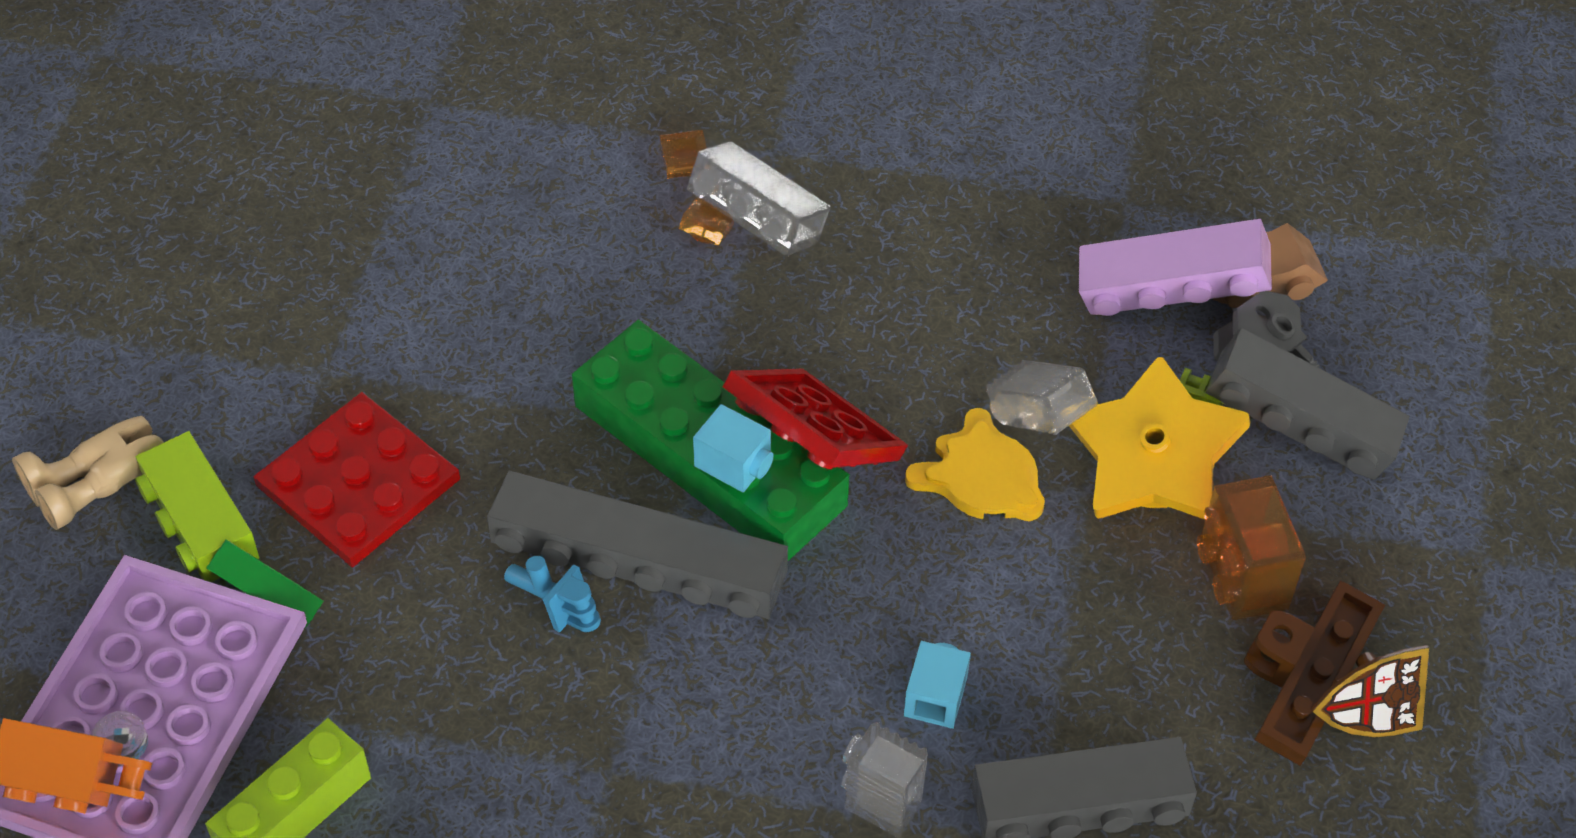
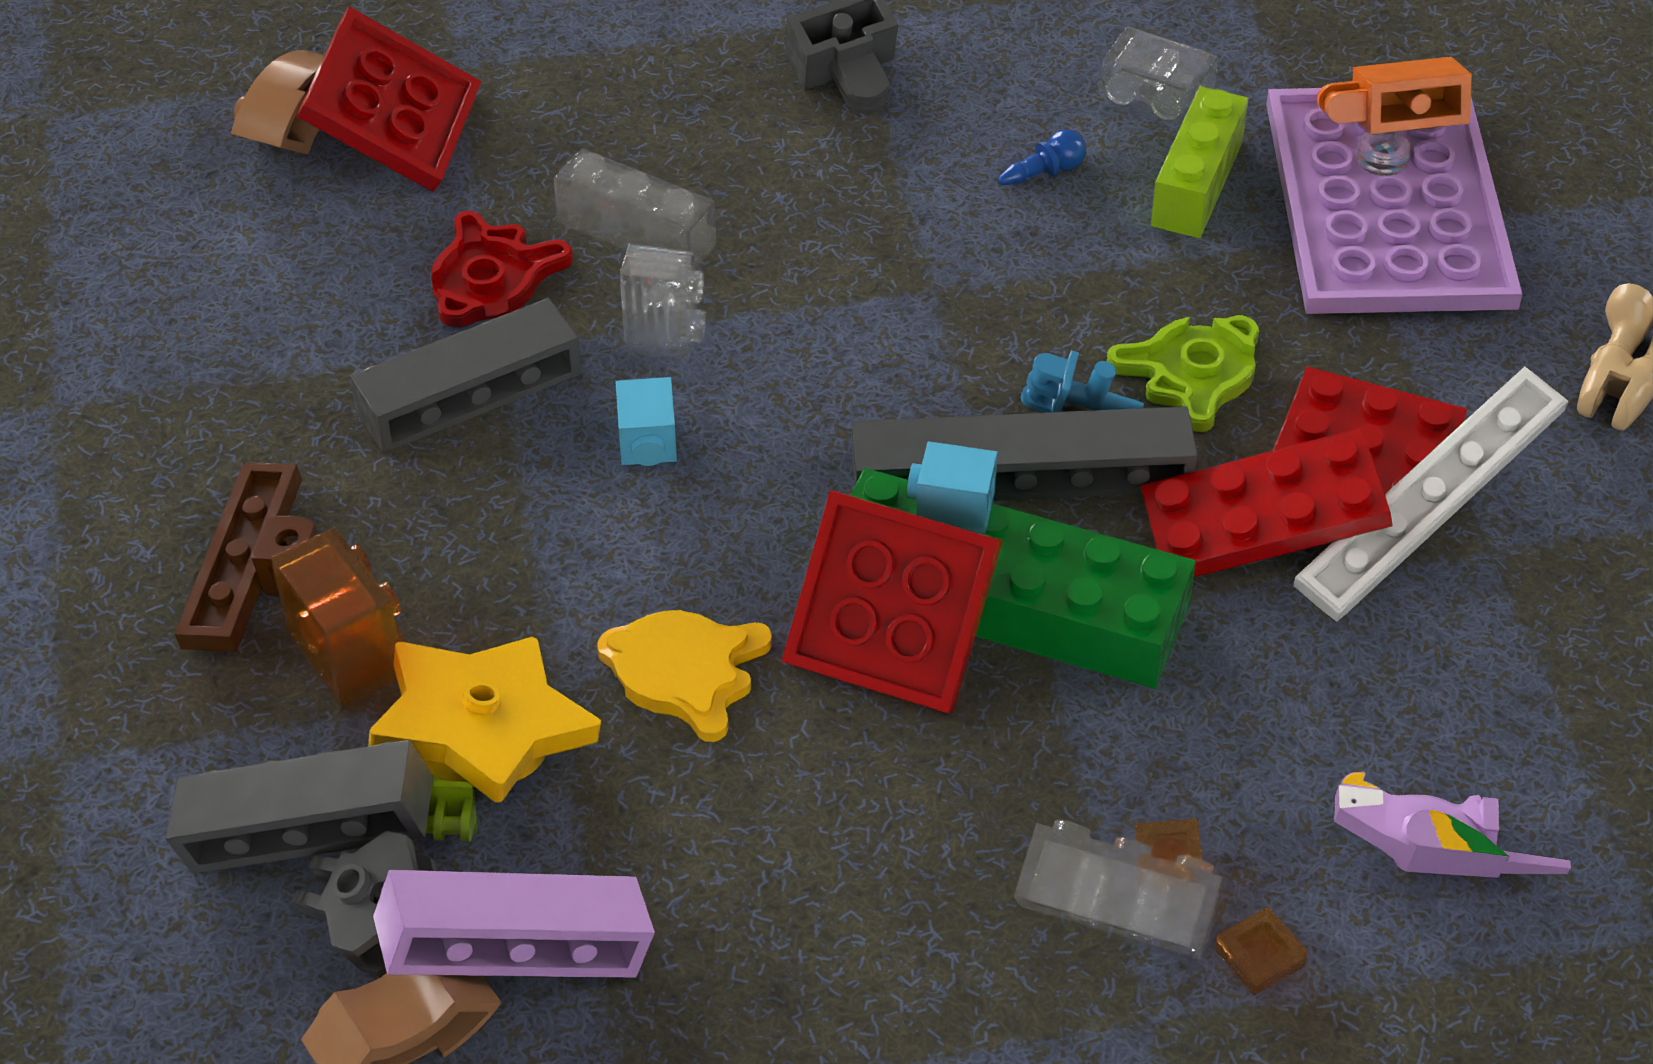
camera: 160 degrees right, 5 degrees down
lime brick [134,431,260,582] -> none
green sticker [206,540,324,628] -> none
clear brick [986,360,1098,435] -> none
shield [1311,645,1429,737] -> none
none -> lime tile [1107,315,1259,432]
none -> red plate [1140,428,1393,577]
none -> white tile [1293,366,1568,621]
none -> lavender animal [1334,772,1571,878]

